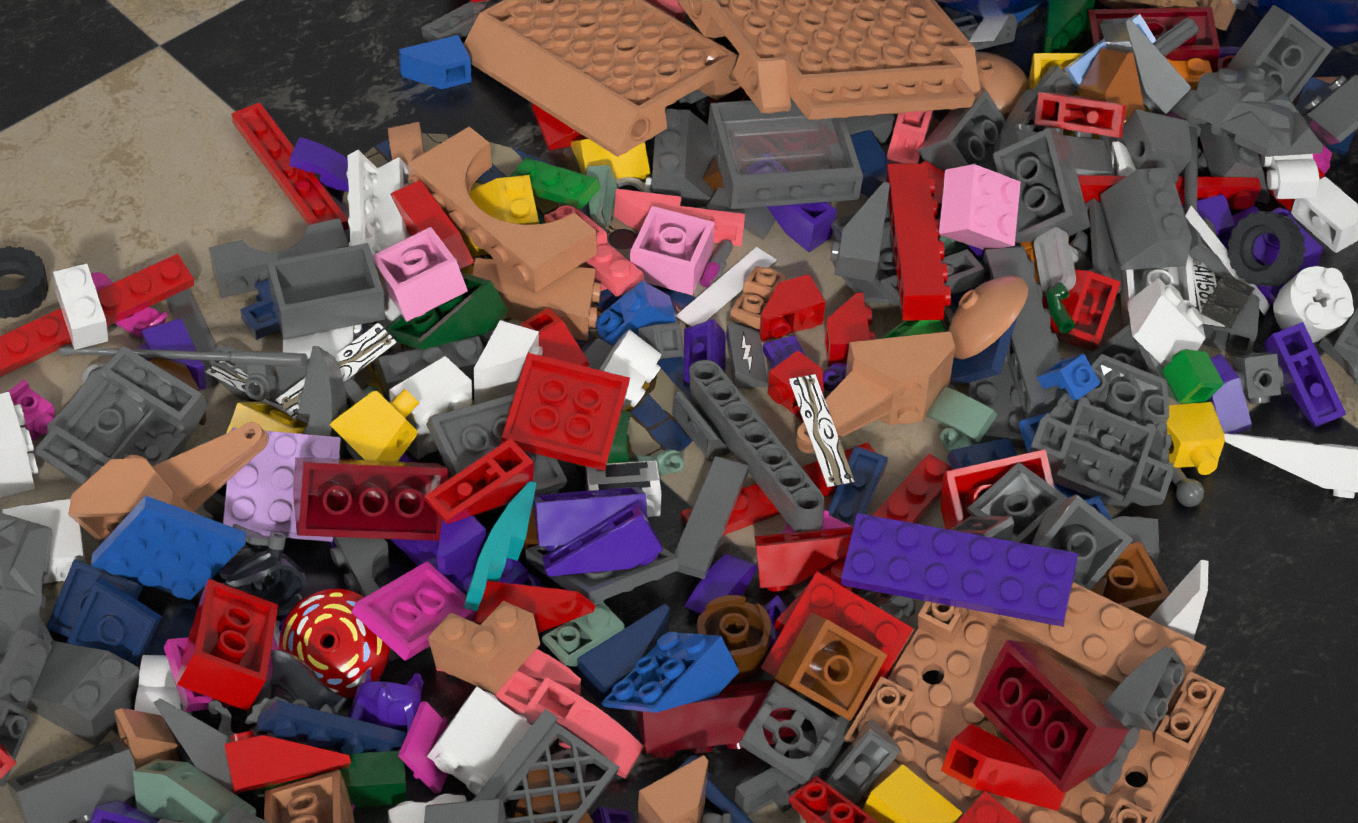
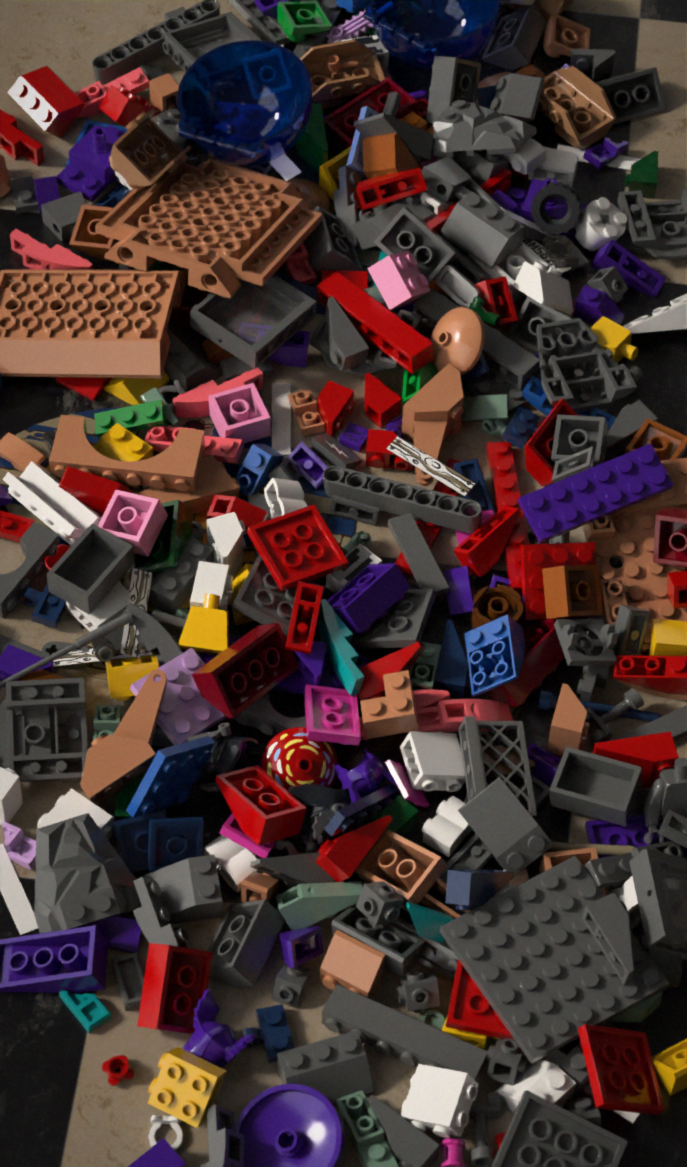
camera: 40 degrees left, 5 degrees up
dark purple slope [542,503,663,576] -> none
dark grey slope [1032,494,1133,591] -> none
blue bracket [1037,353,1100,400] -> none
green brick [1162,349,1224,404] -> none

